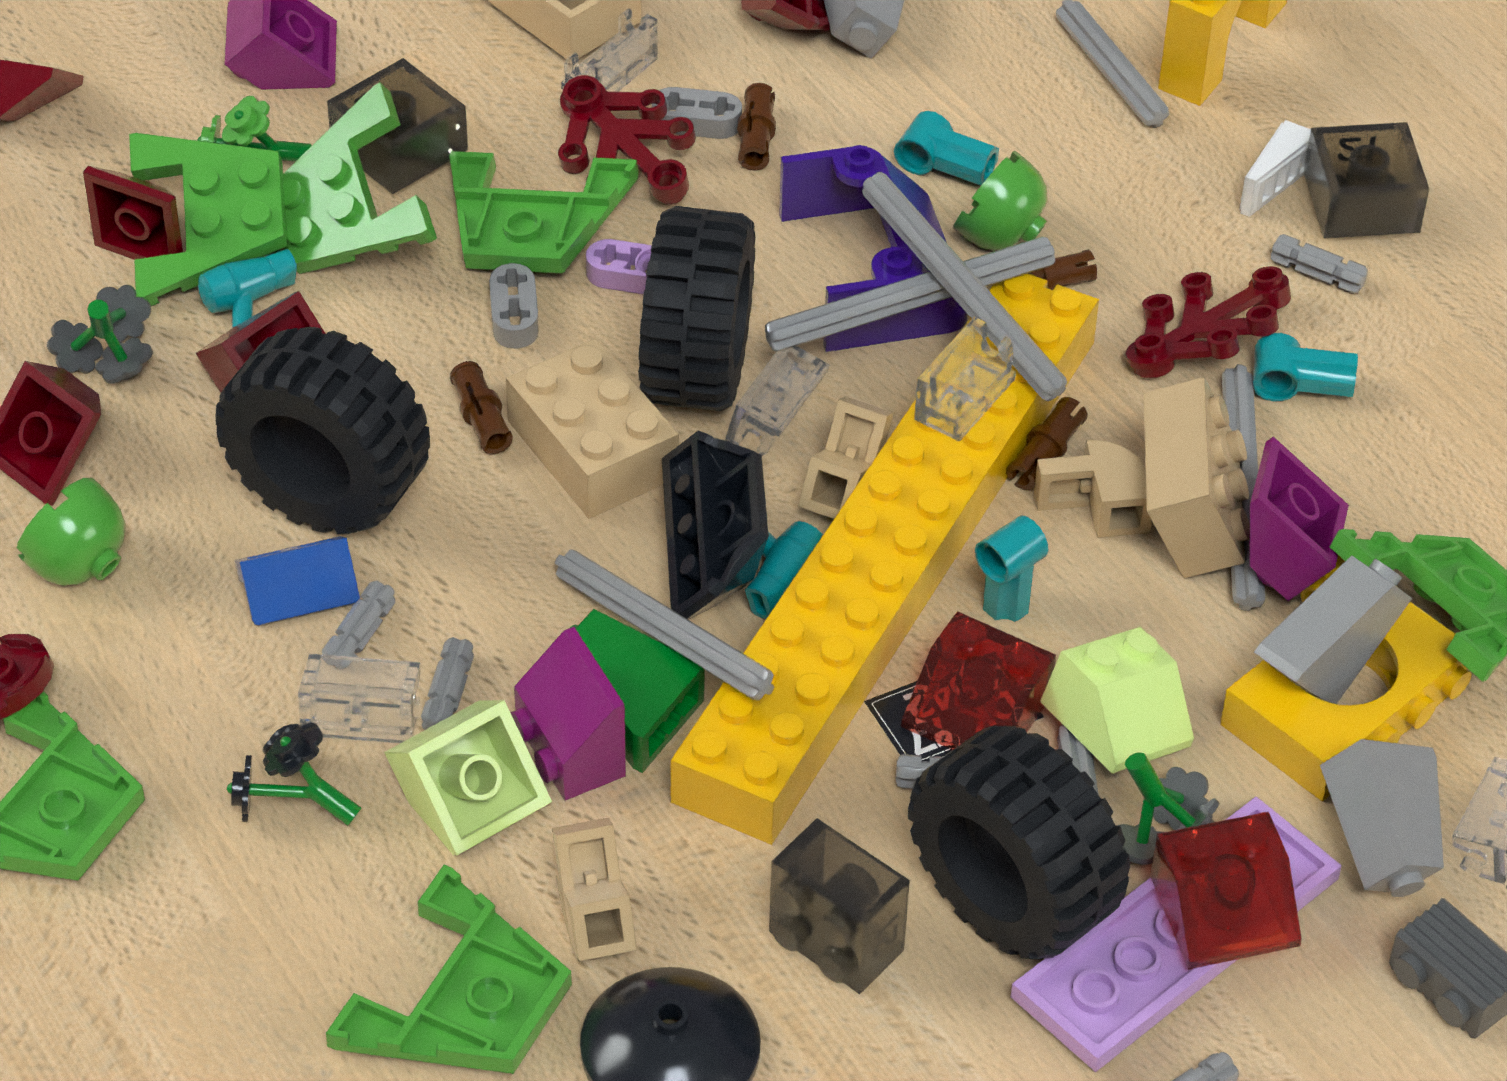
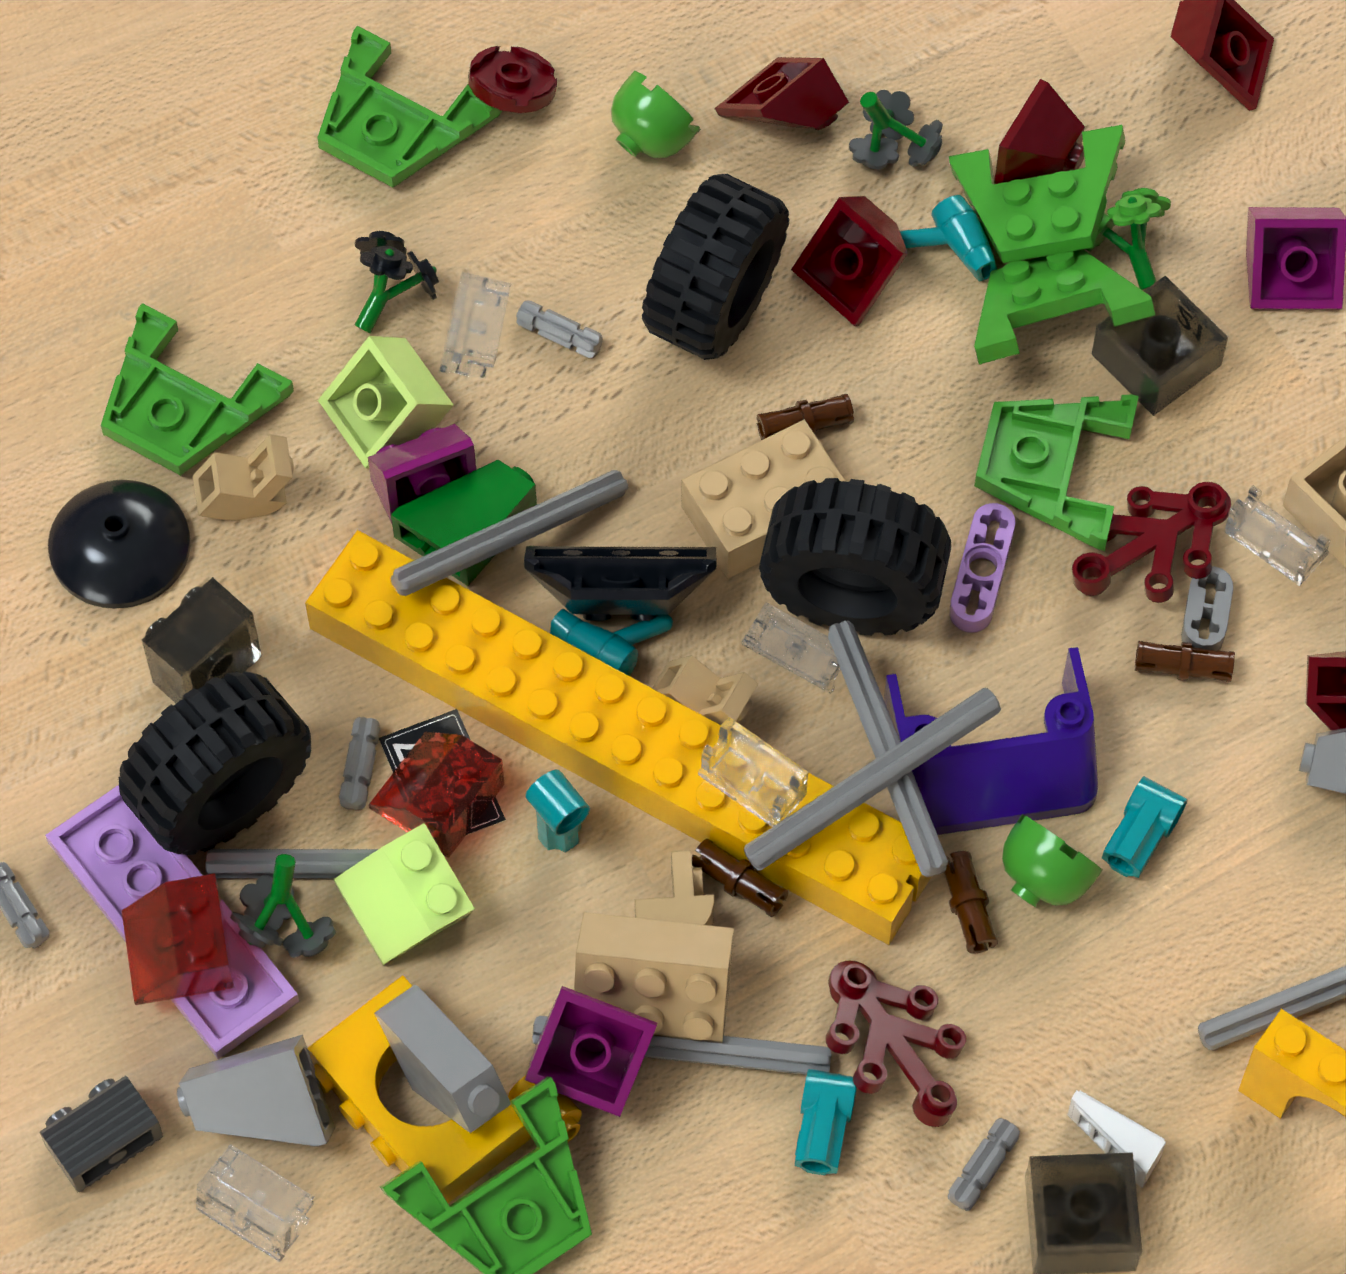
camera: 95 degrees right, 15 degrees up
blue panel [235,536,360,625] -> none
light grey axle [421,637,474,730] -> none
light grey beam [489,263,539,349] -> none

